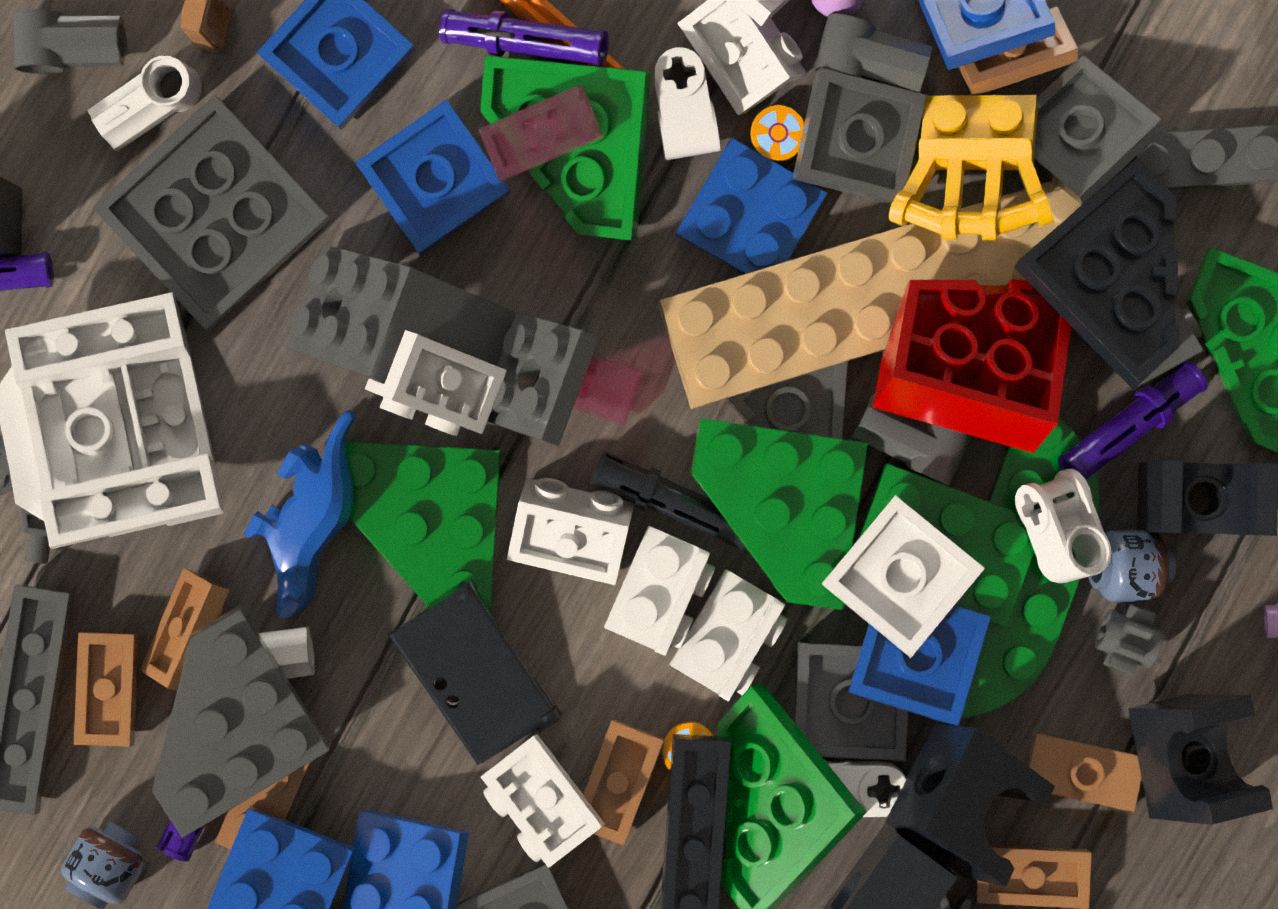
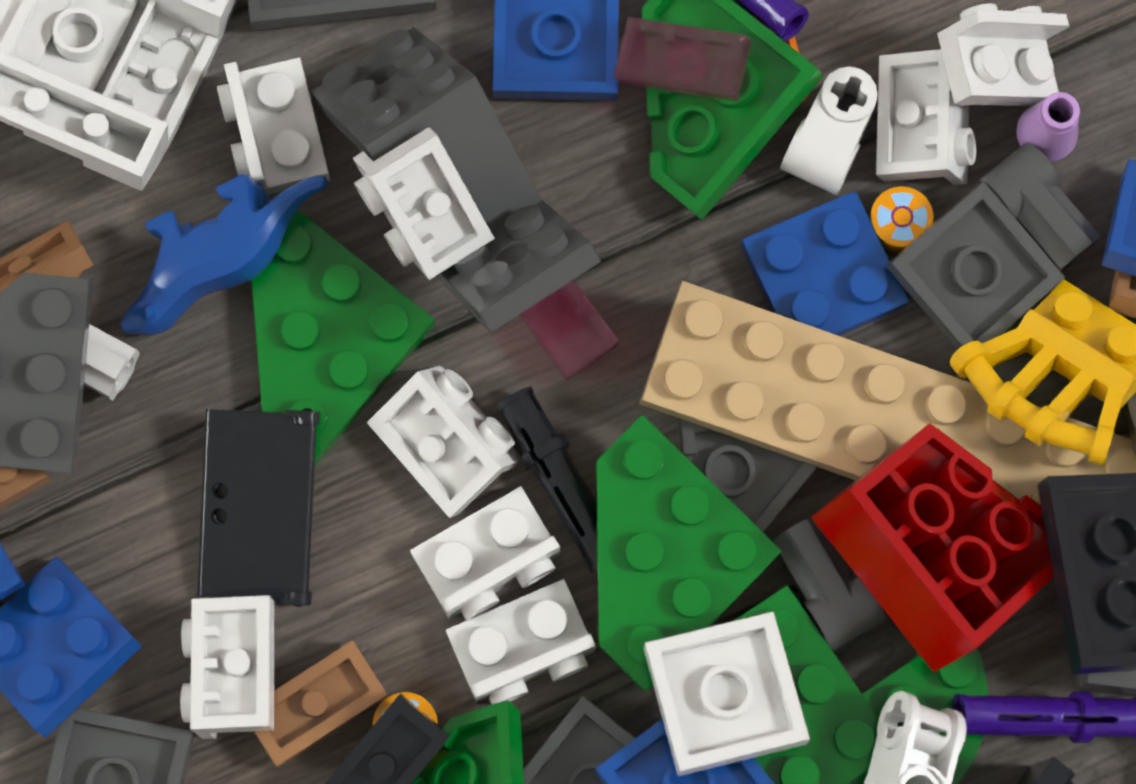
camera: 30 degrees right, 10 degrees down
none -> white bracket [217,57,330,195]

